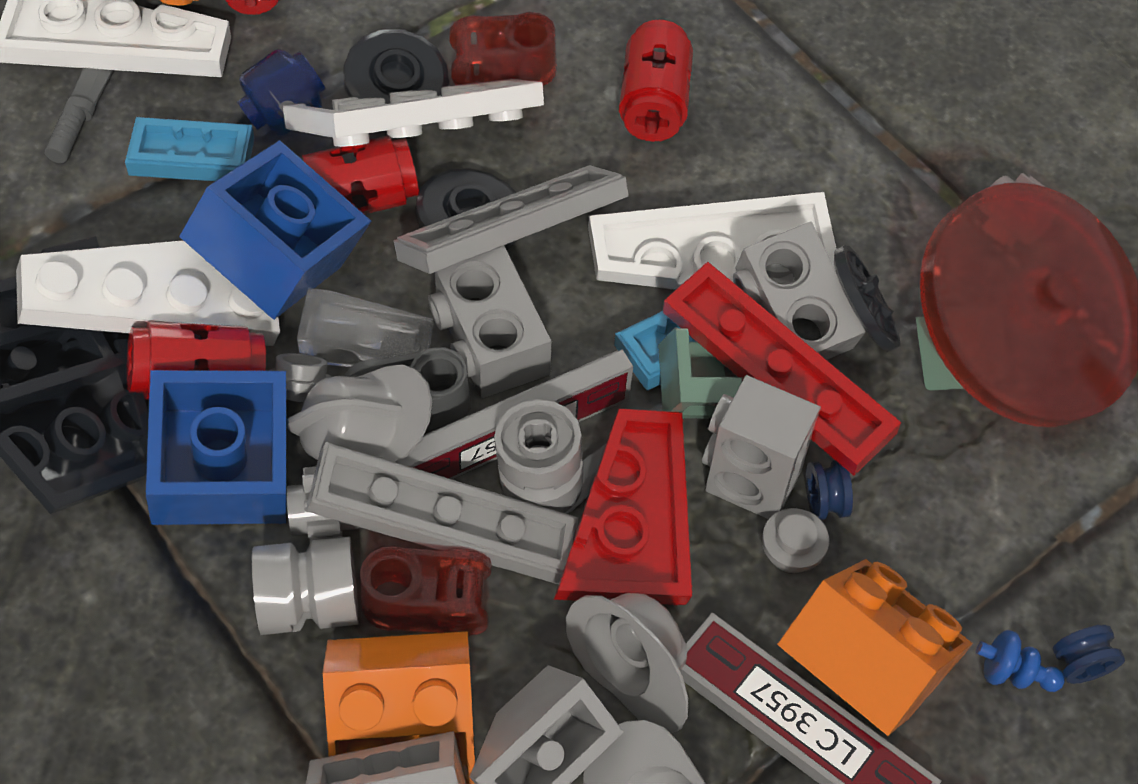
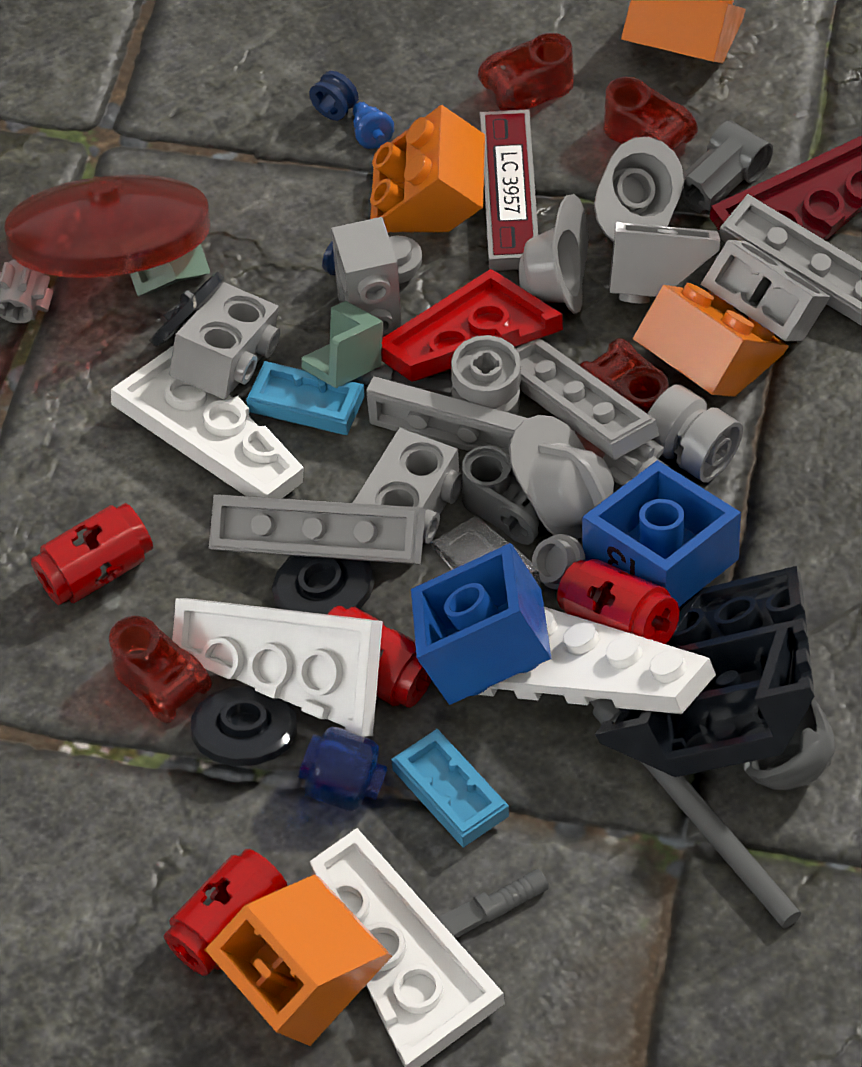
camera: 125 degrees left, 5 degrees down
red plate [663,262,901,476] -> none

